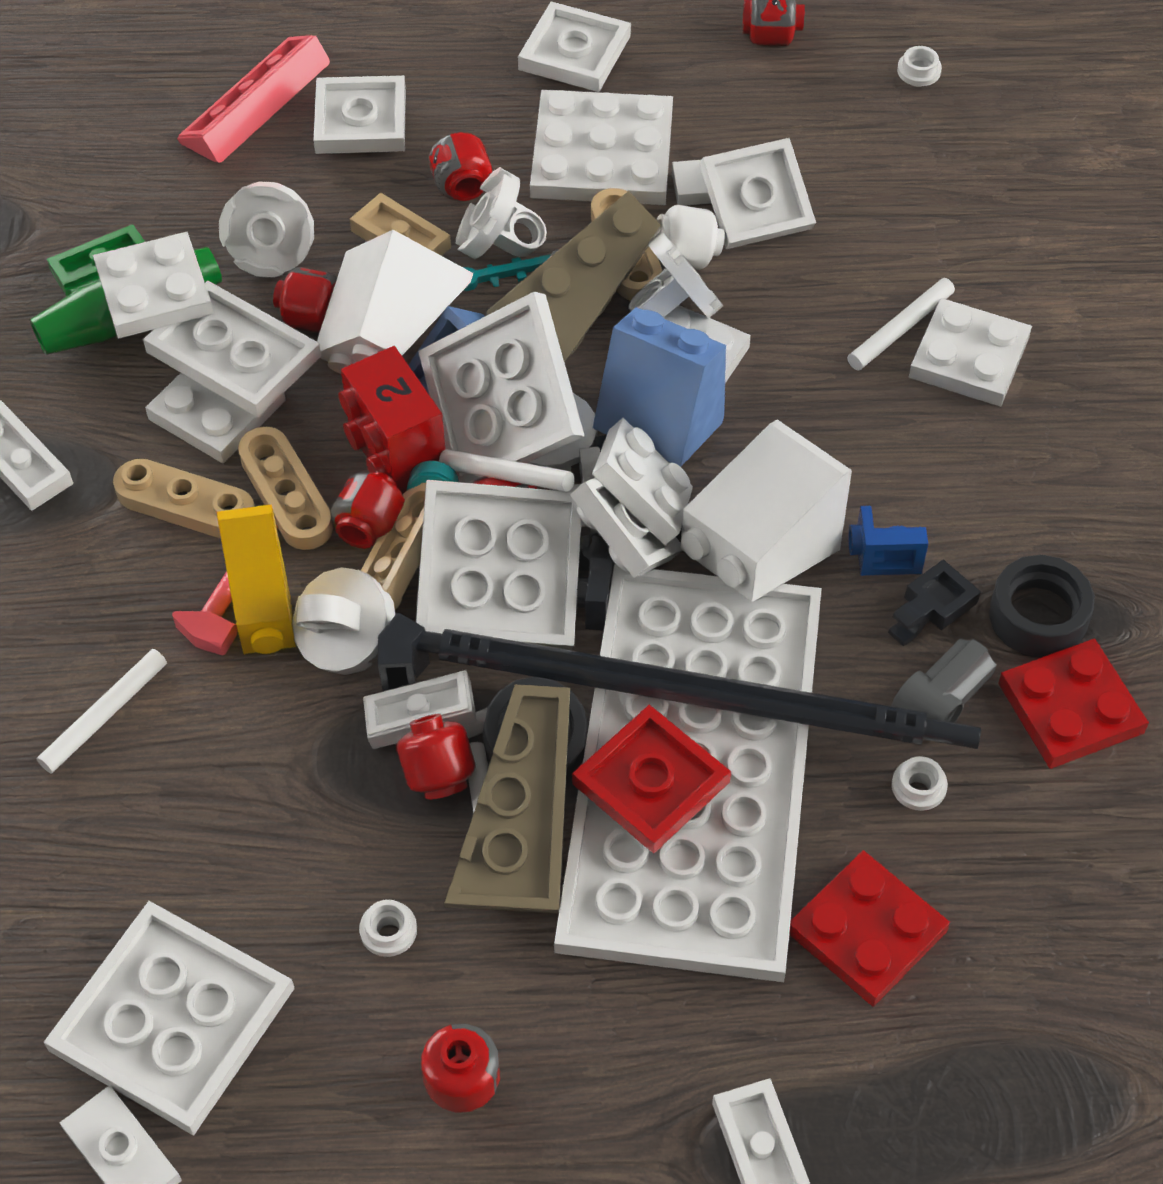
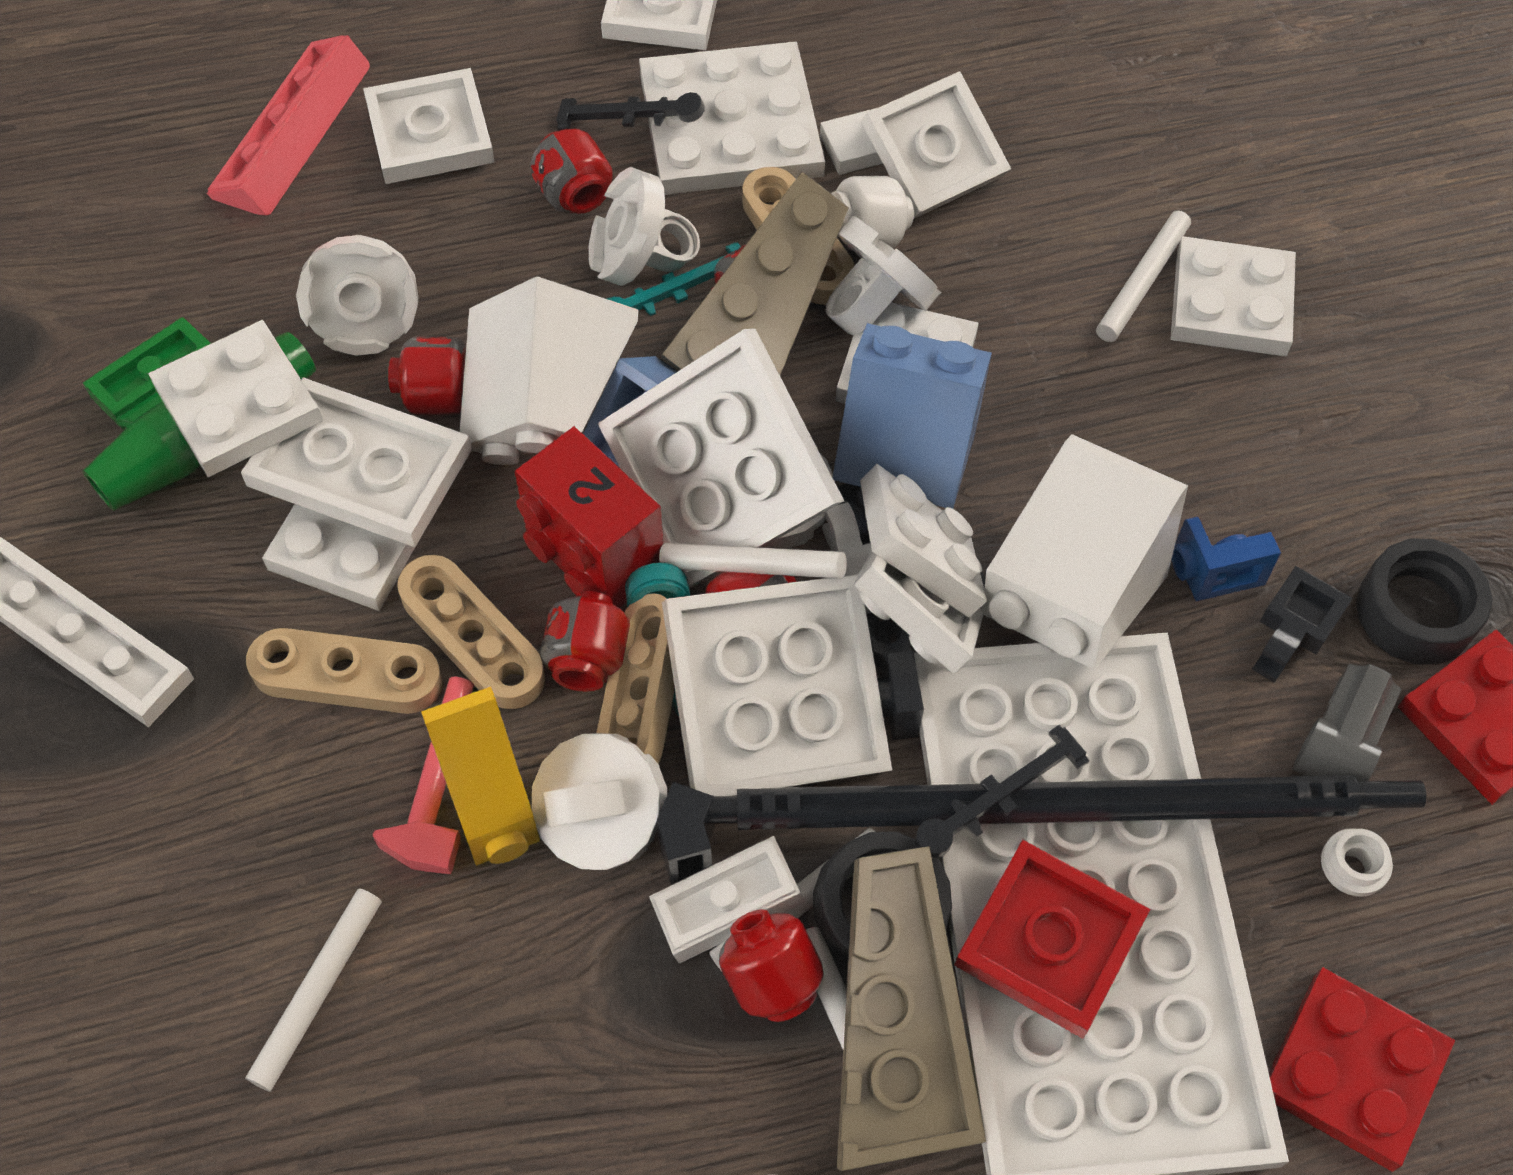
camera: 15 degrees left, 5 degrees up
tan plate [350,193,451,256] -> none
none -> black piece [556,92,705,131]
none -> black piece [915,724,1090,858]

